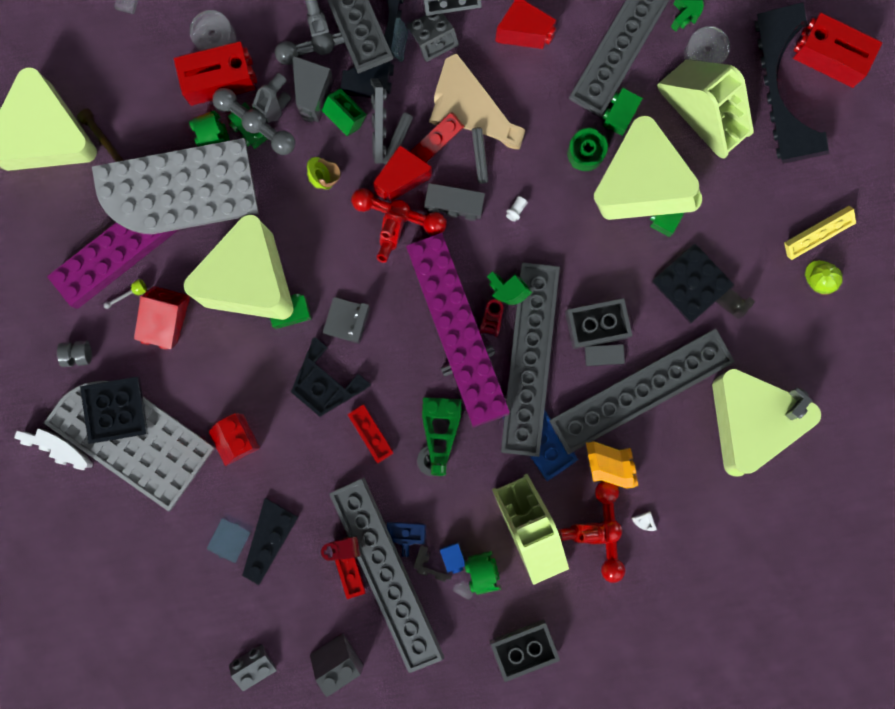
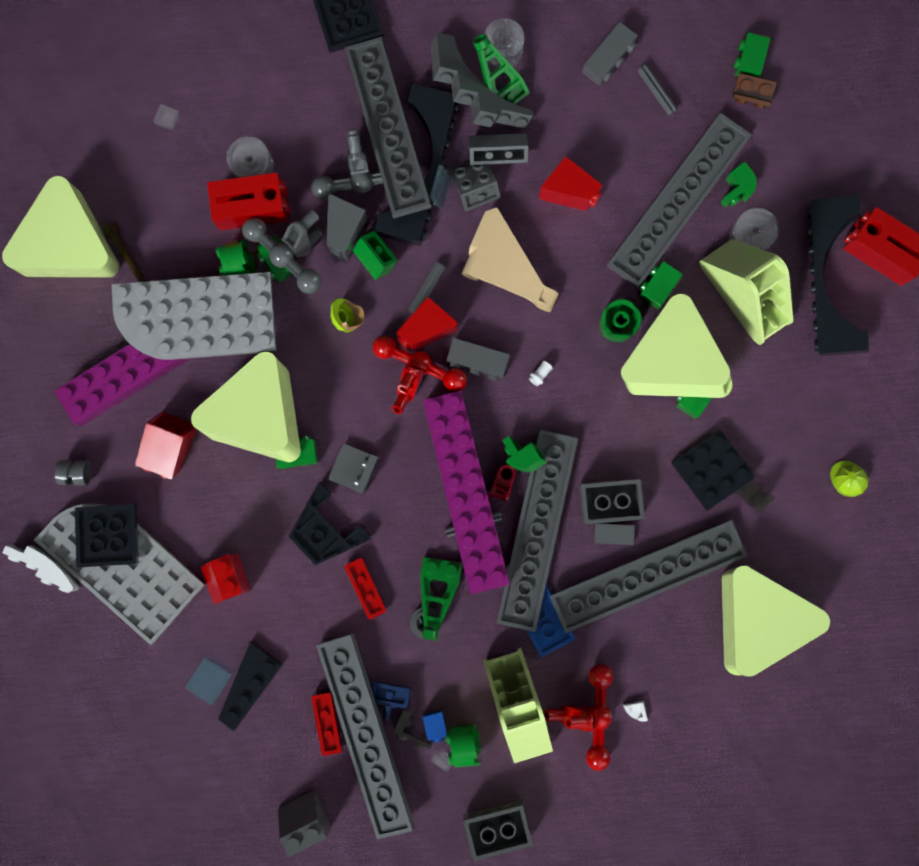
camera: 10 degrees right, 0 degrees up
hinge [103,278,148,309] -> none
dark grey bracket [229,645,277,691] -> none
dark red piece [321,536,360,561] -> none
dark grey wing [371,78,386,164] -> none
red plate [411,112,465,163] -> none
dark grey axle [472,127,488,183] -> none
light orange brick [586,441,638,489] -> none
light yellow plate [784,206,856,260] -> none
dark grey bracket [785,387,813,420] -> none

